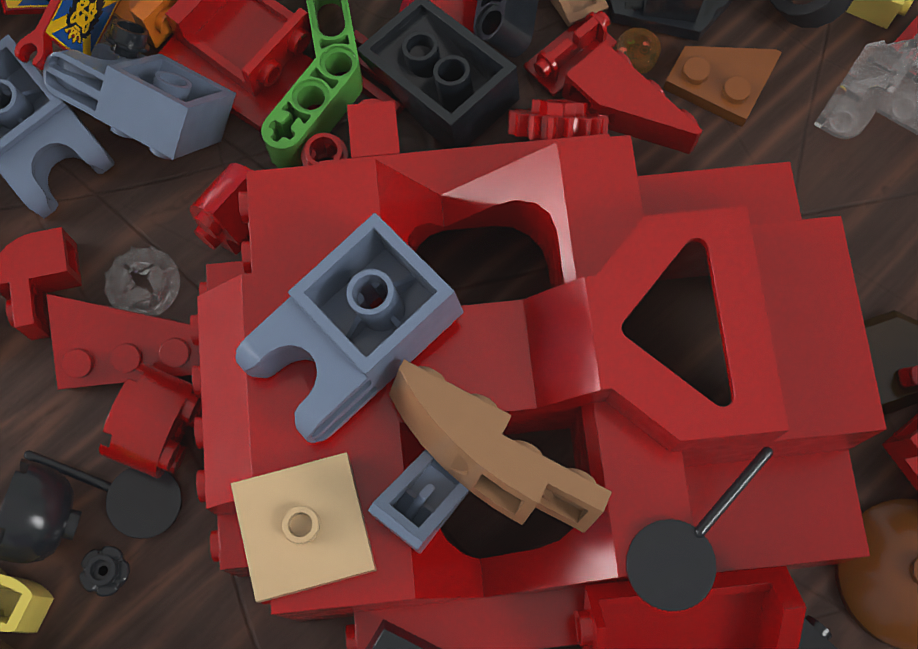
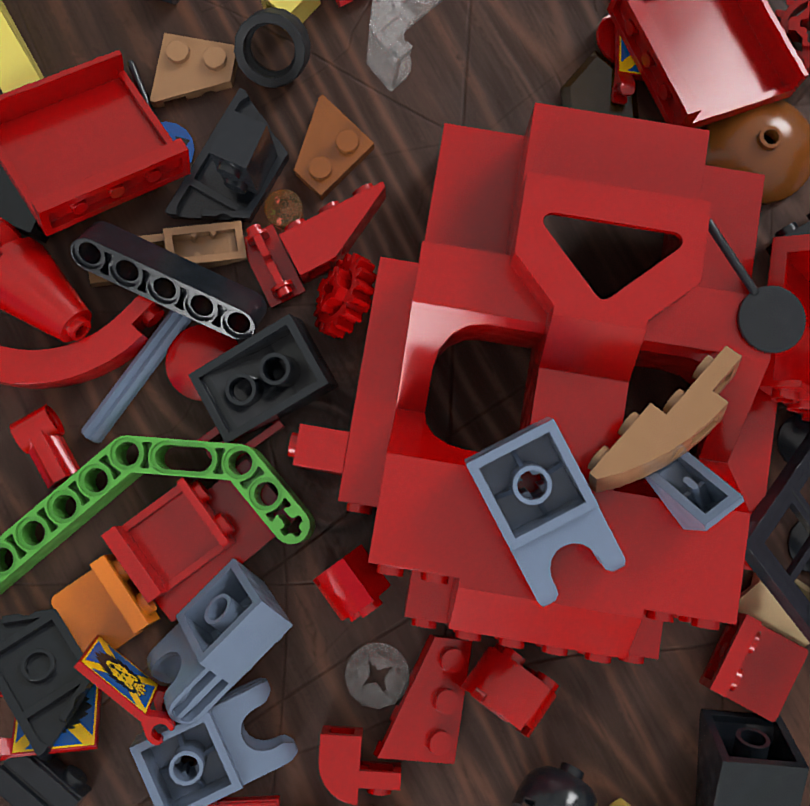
camera: 75 degrees left, 10 degrees up
black piece [24,450,182,539] -> none
black plate [79,546,130,597] -> none
black plate [104,19,150,59] -> none
tan plate [231,452,377,603] -> none
red cone [301,133,348,166] -> none

